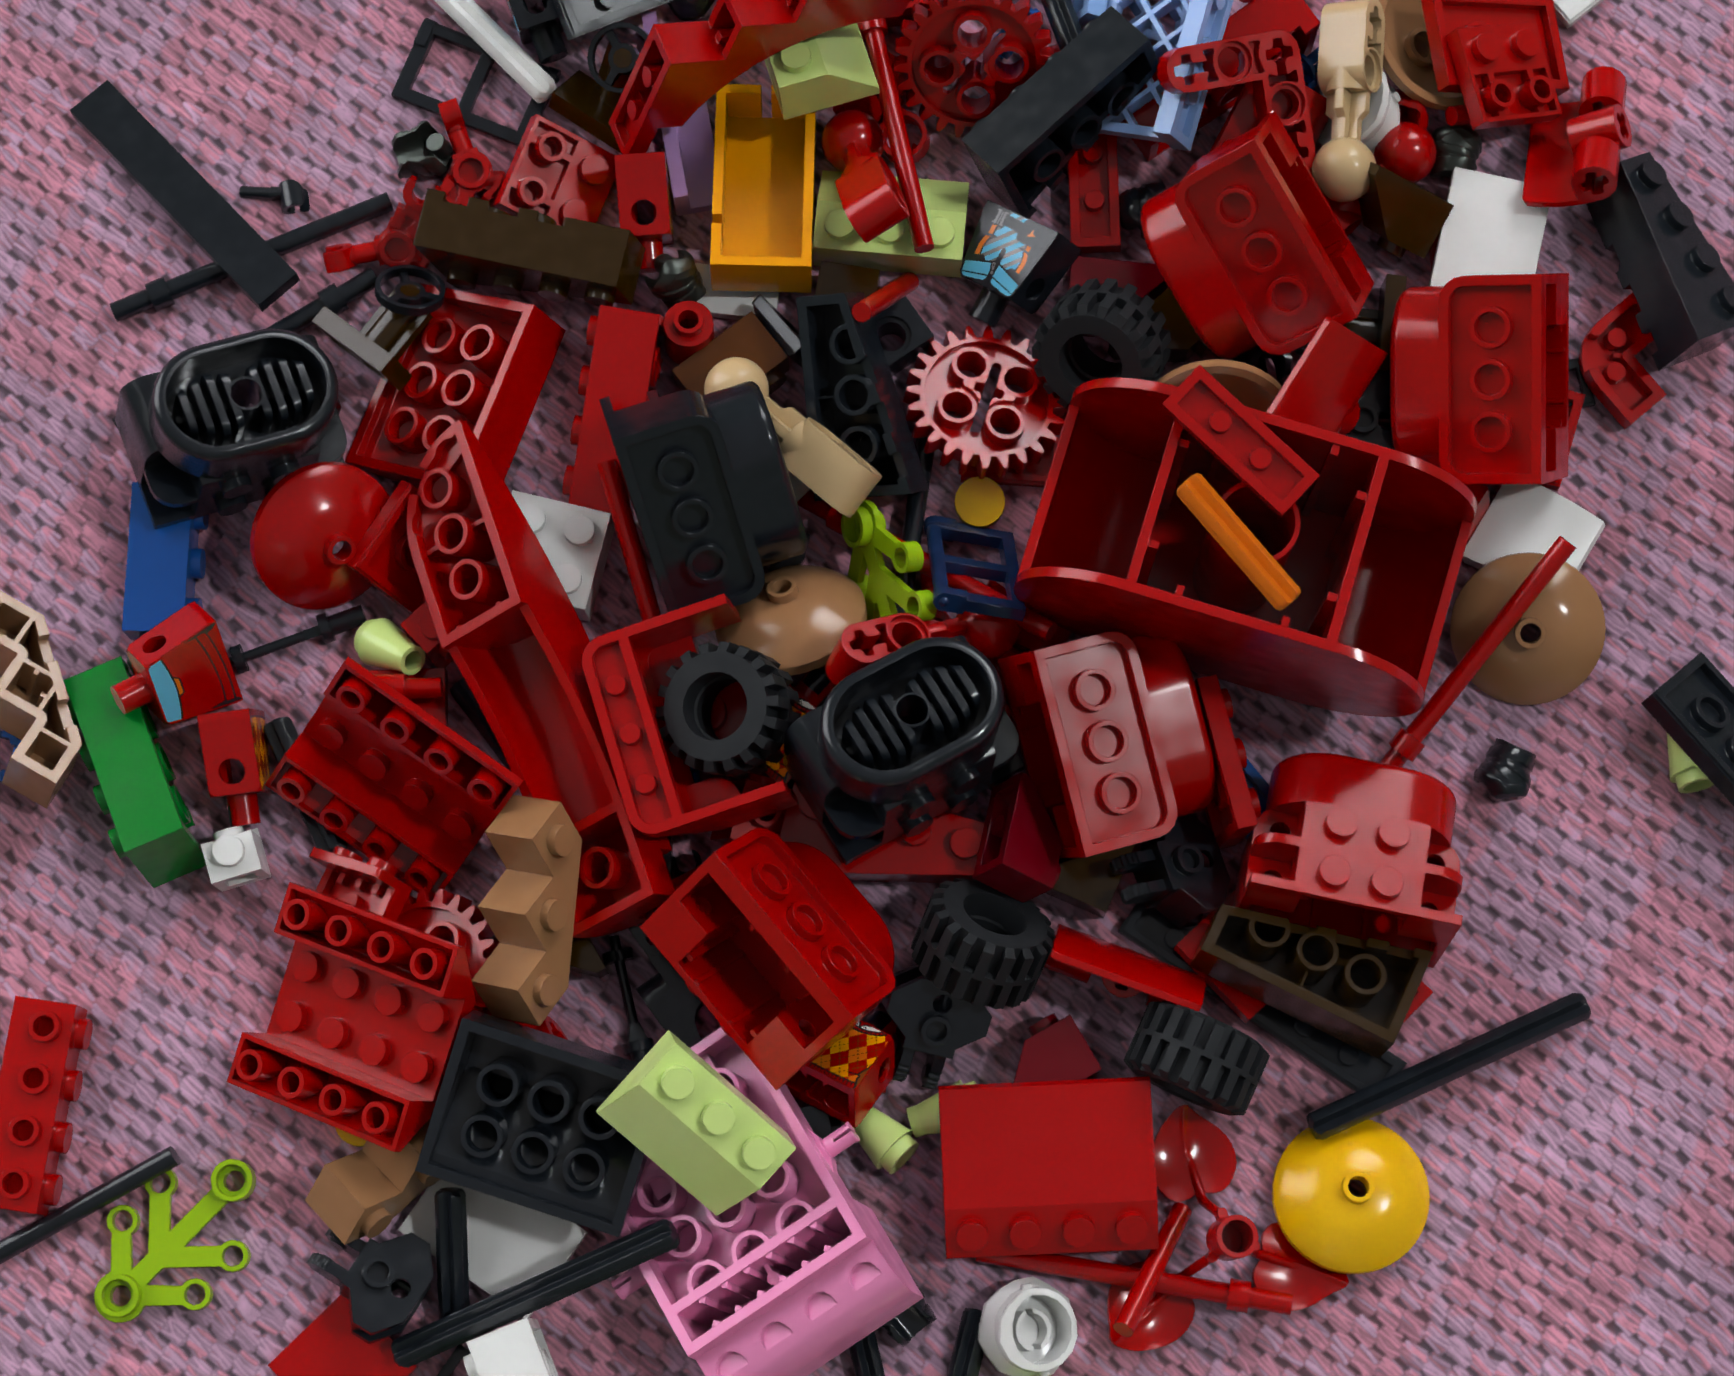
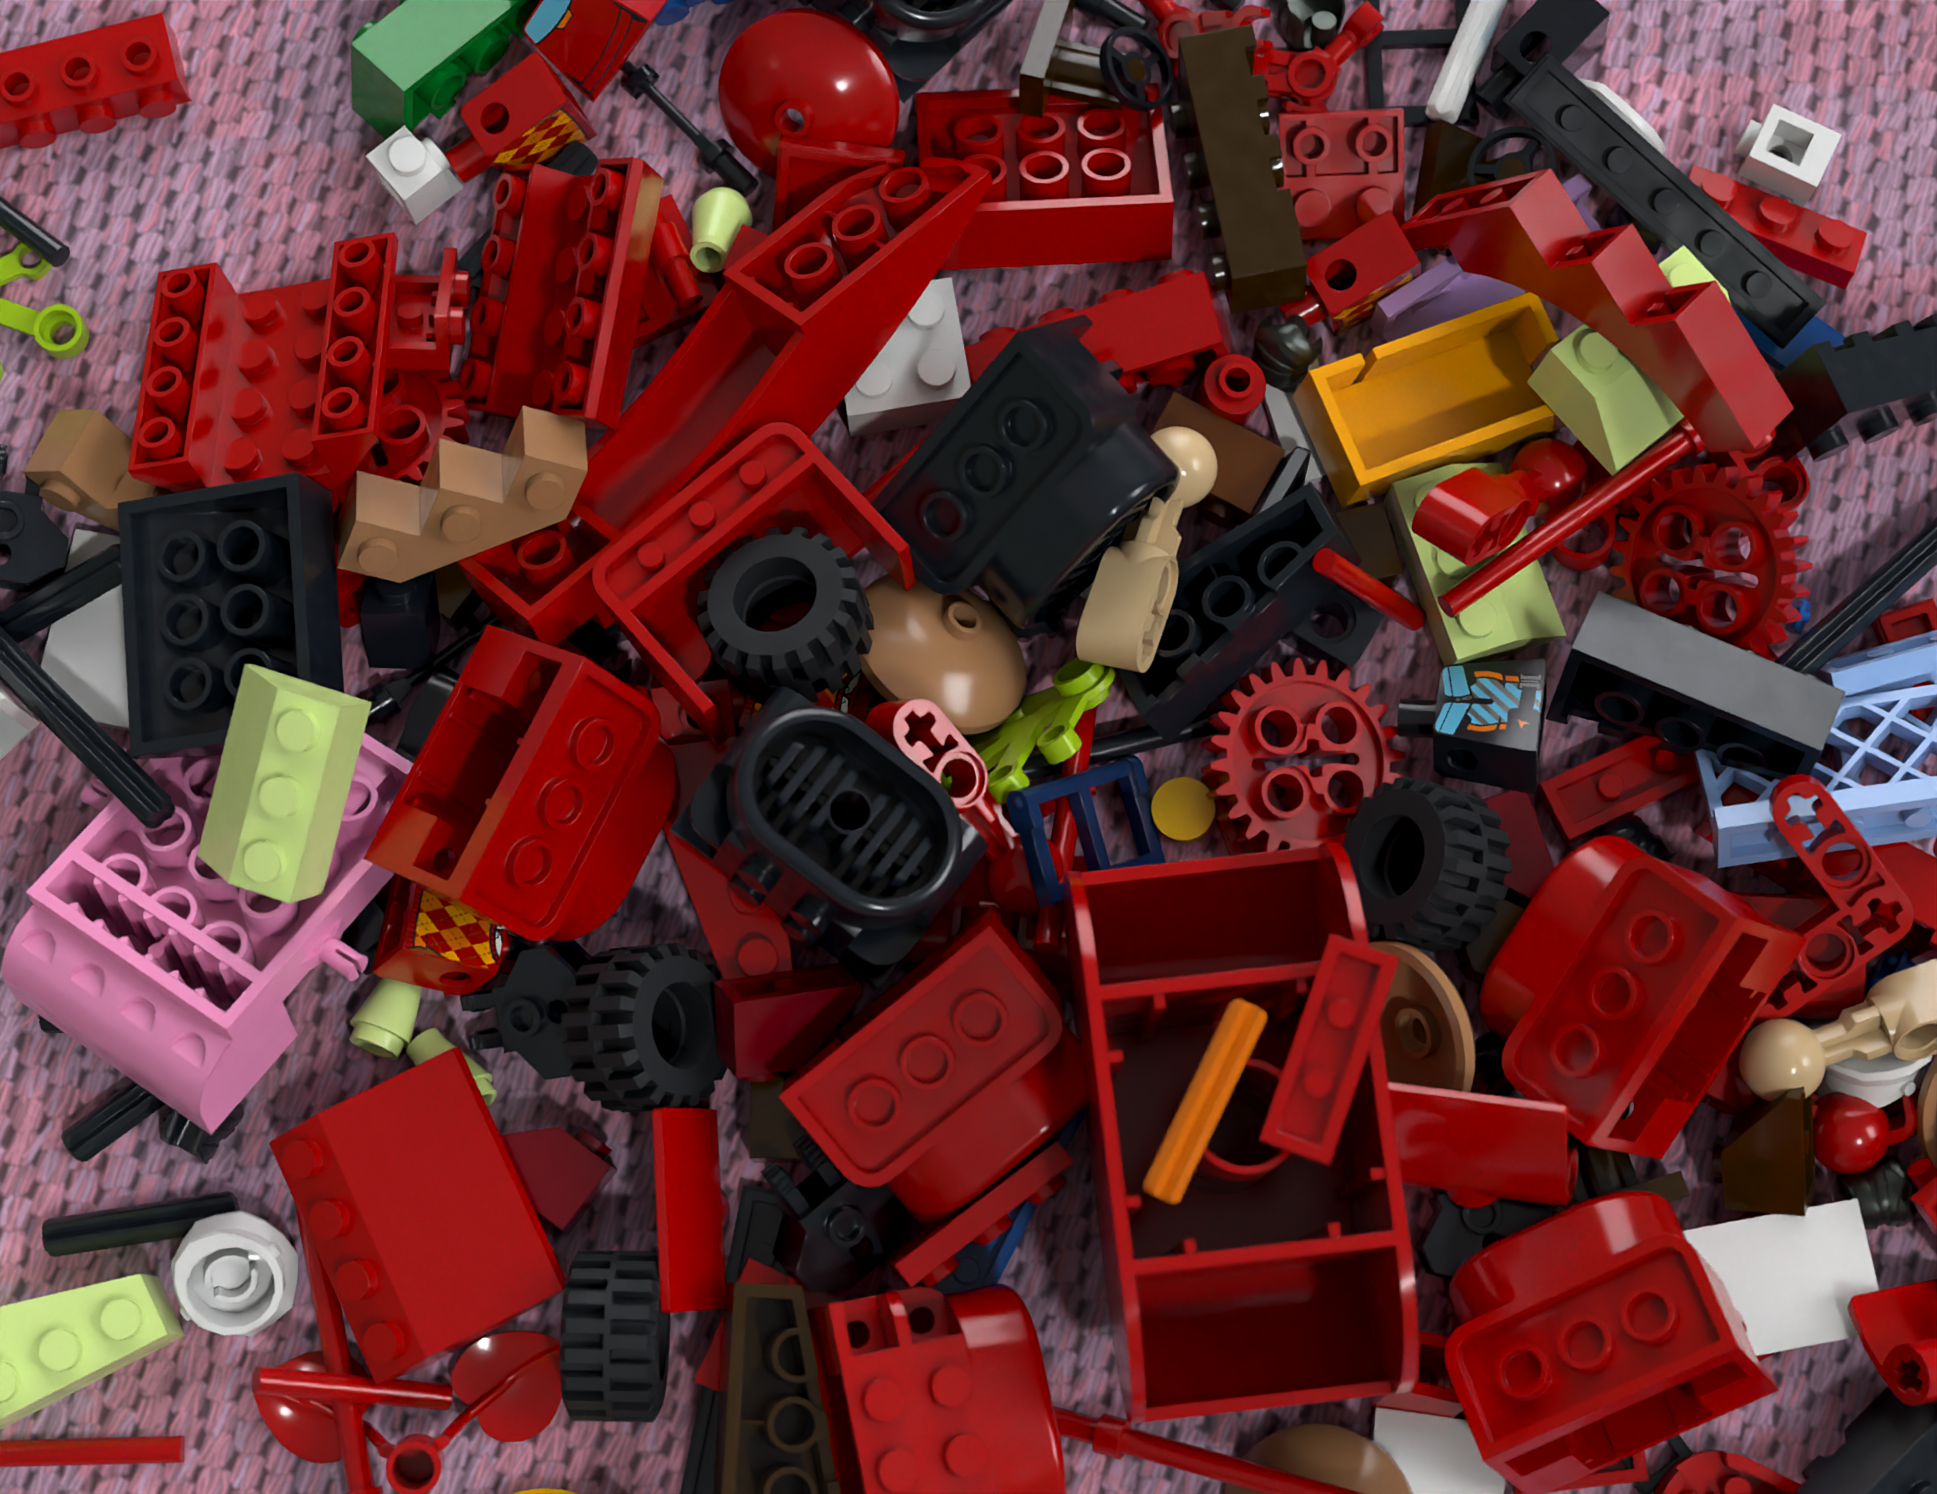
camera: 65 degrees right, 0 degrees up
none -> black brick [360,571,441,670]

